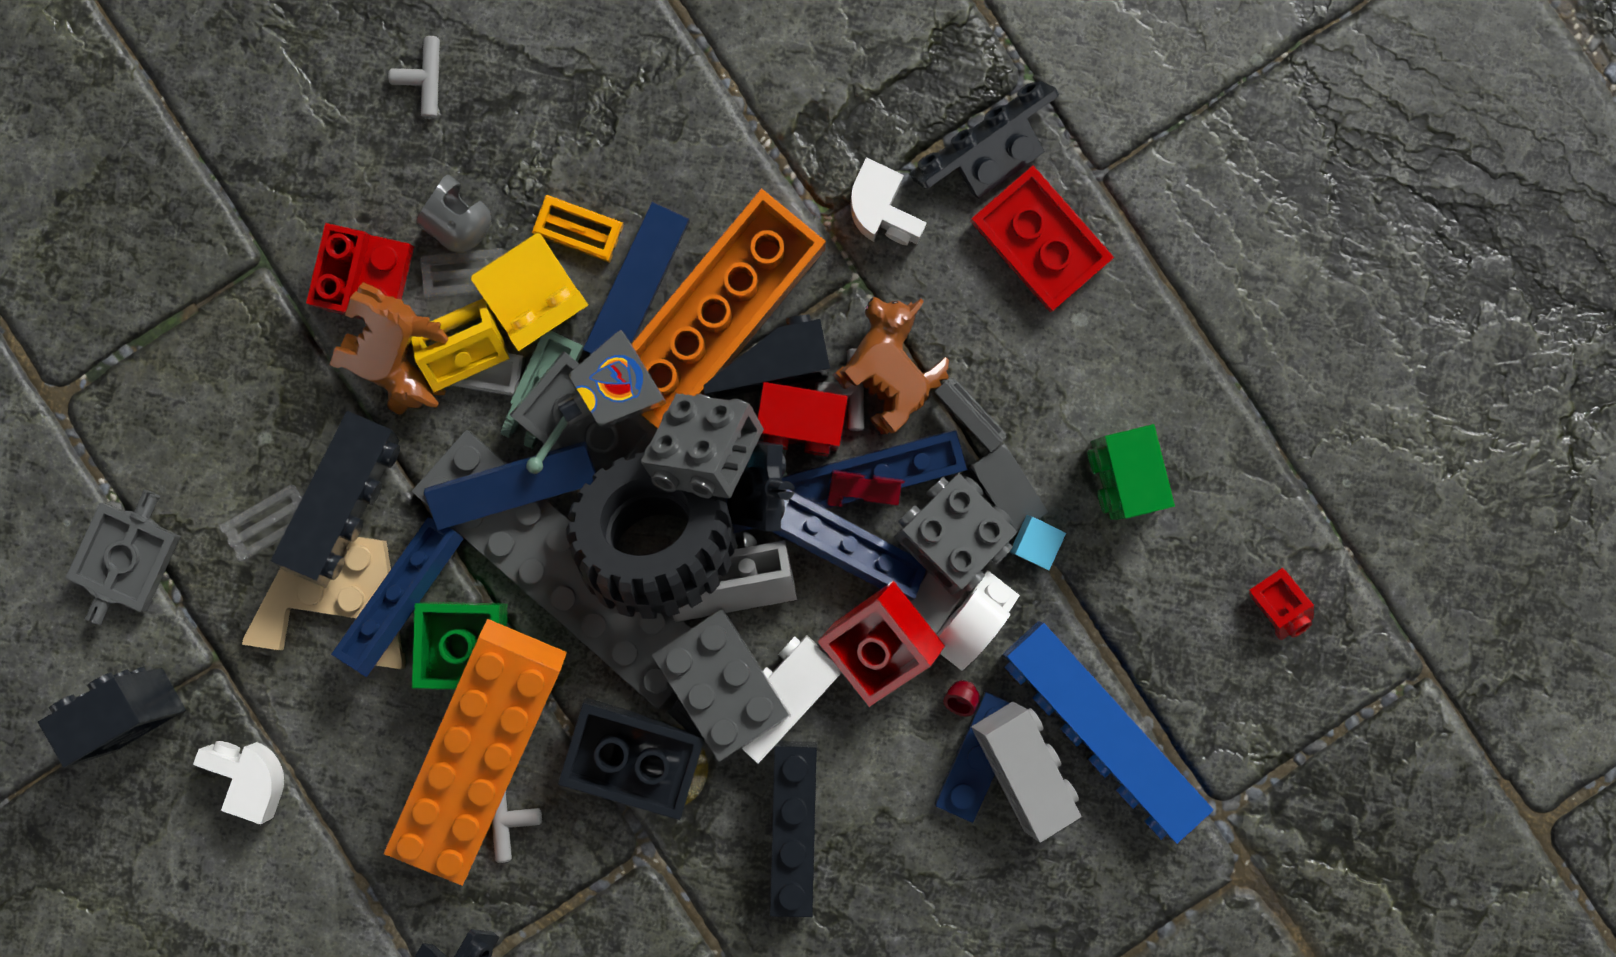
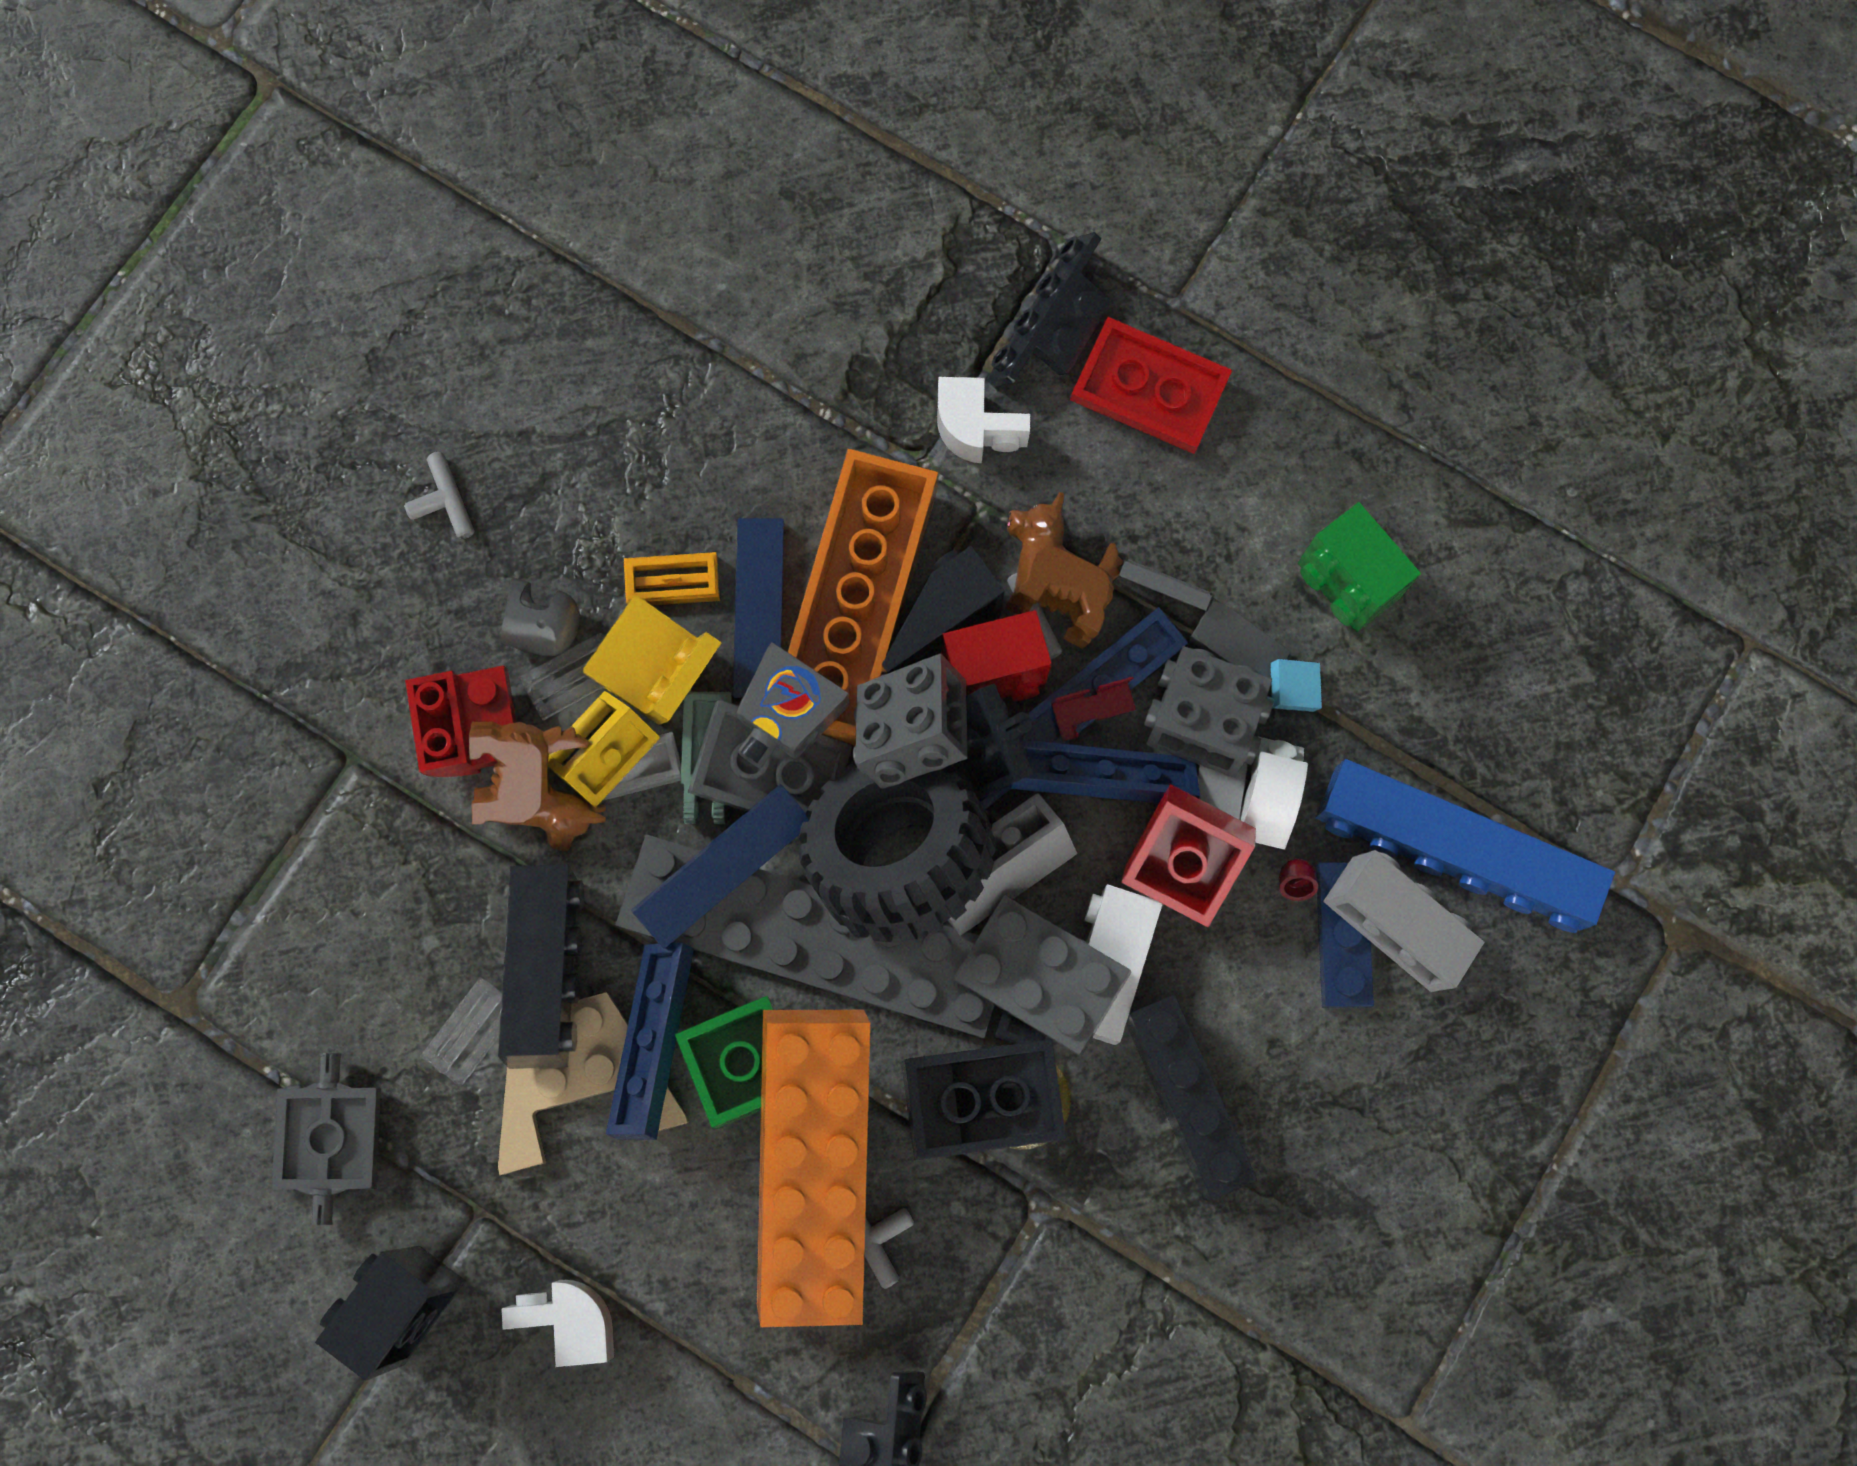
camera: 25 degrees left, 10 degrees down
sand green hinge [526,416,568,474] -> none
red bracket [1249,568,1314,640] -> none

